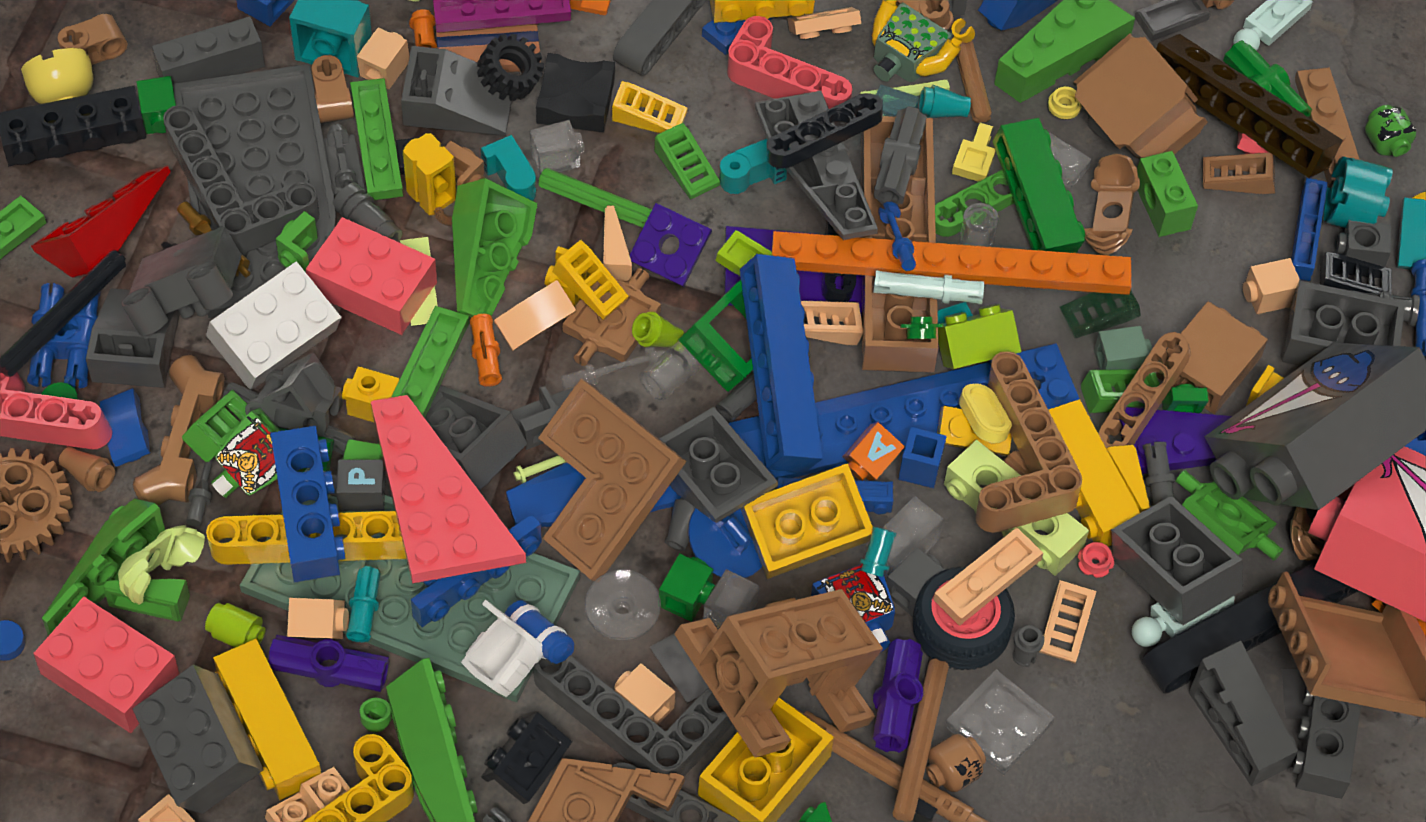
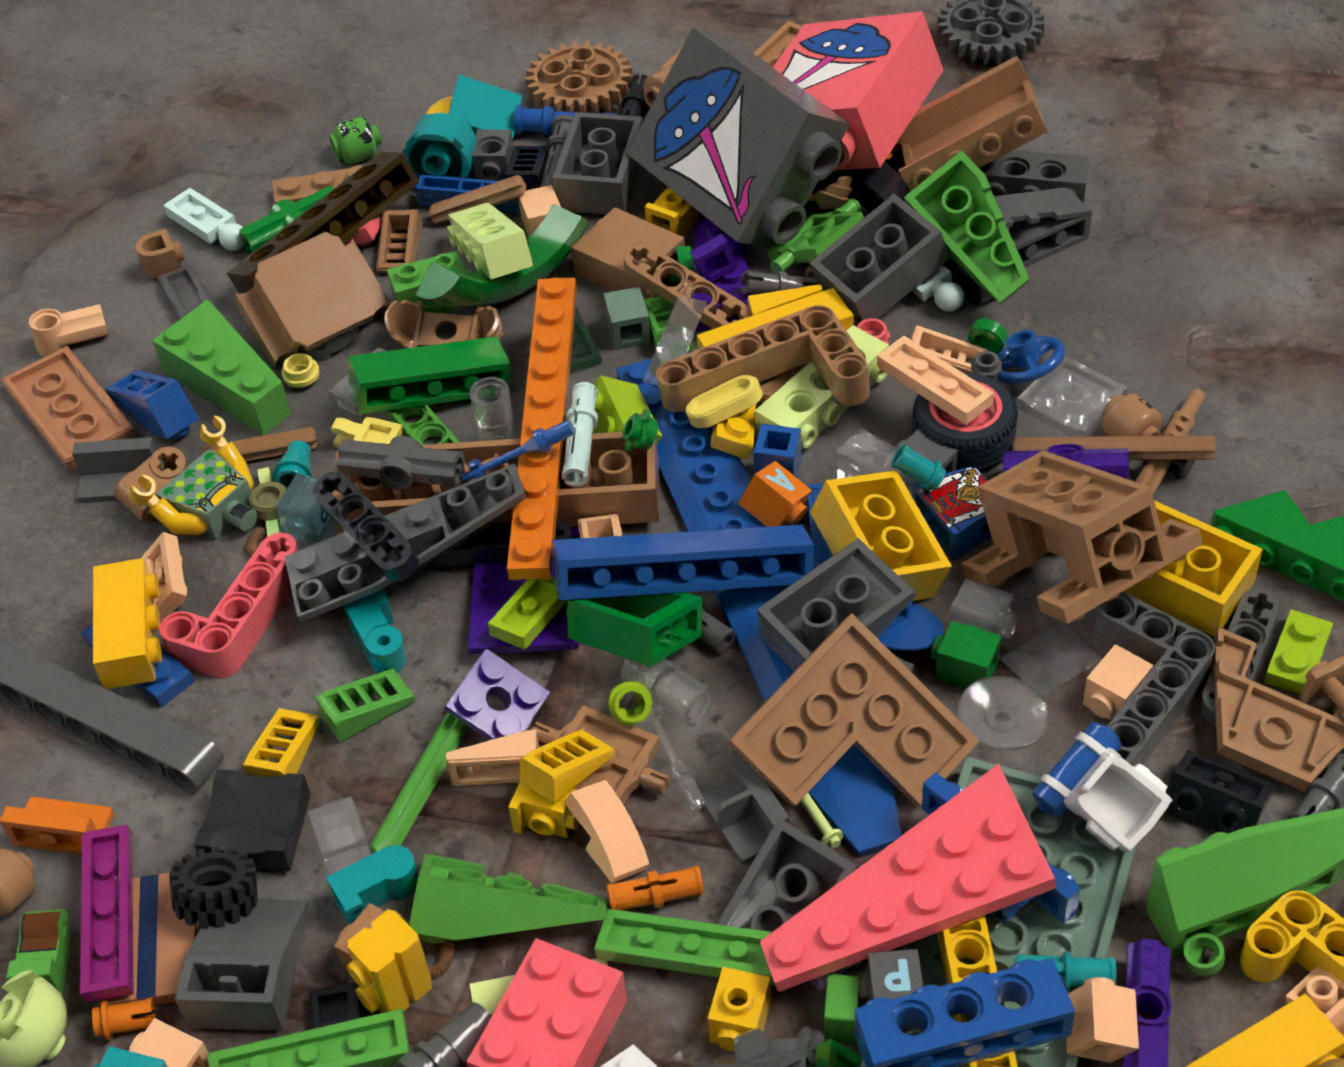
camera: 85 degrees left, 10 degrees down
none -> medium nougat leg [245,527,266,557]
none -> olive tile [249,482,291,521]
none -> green brick [416,203,590,308]
none -> medium nougat axle [429,175,527,224]
none -> yellowish green brick [446,202,533,279]
none -> clear piece [642,296,707,385]
none -> dark purple plate [690,234,738,282]
none -> bright green wedge [904,150,1030,305]
none -> green tile [968,319,1008,354]
none -> blue piece [997,330,1066,384]

